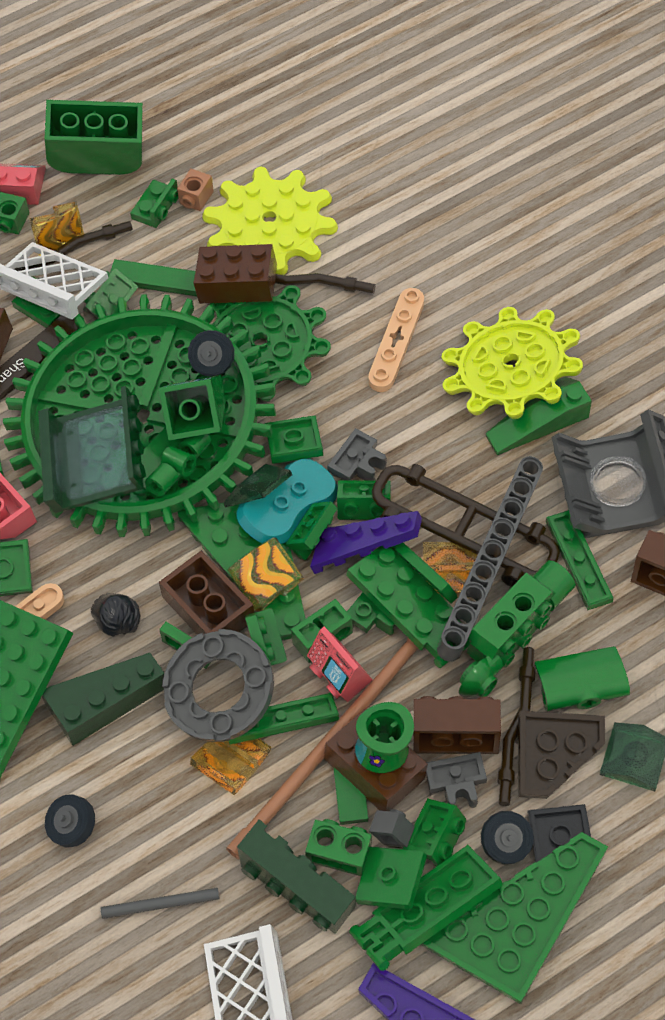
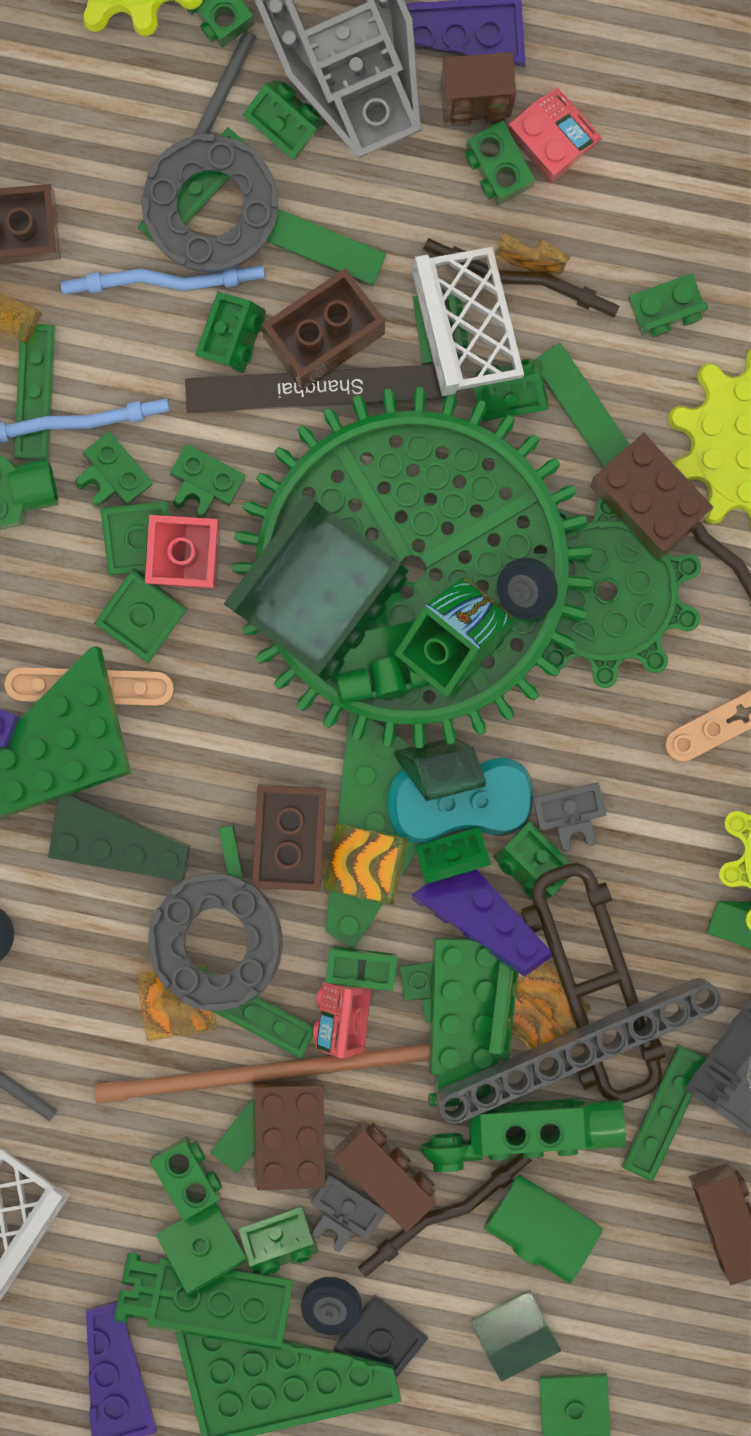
camera: 40 degrees right, 30 degrees up
green brick [44,100,143,175] -> none
black hair [91,593,141,637] -> none
nougat brick [177,168,214,211] -> none
dark green wedge [237,819,356,934] -> none
green bracket [245,608,287,666] -> none
green plate [265,415,324,464] -> none
green hat [355,702,414,773] -> none
dark grey plate [369,809,415,847] -> none
dark brown plate [518,711,605,799] -> none

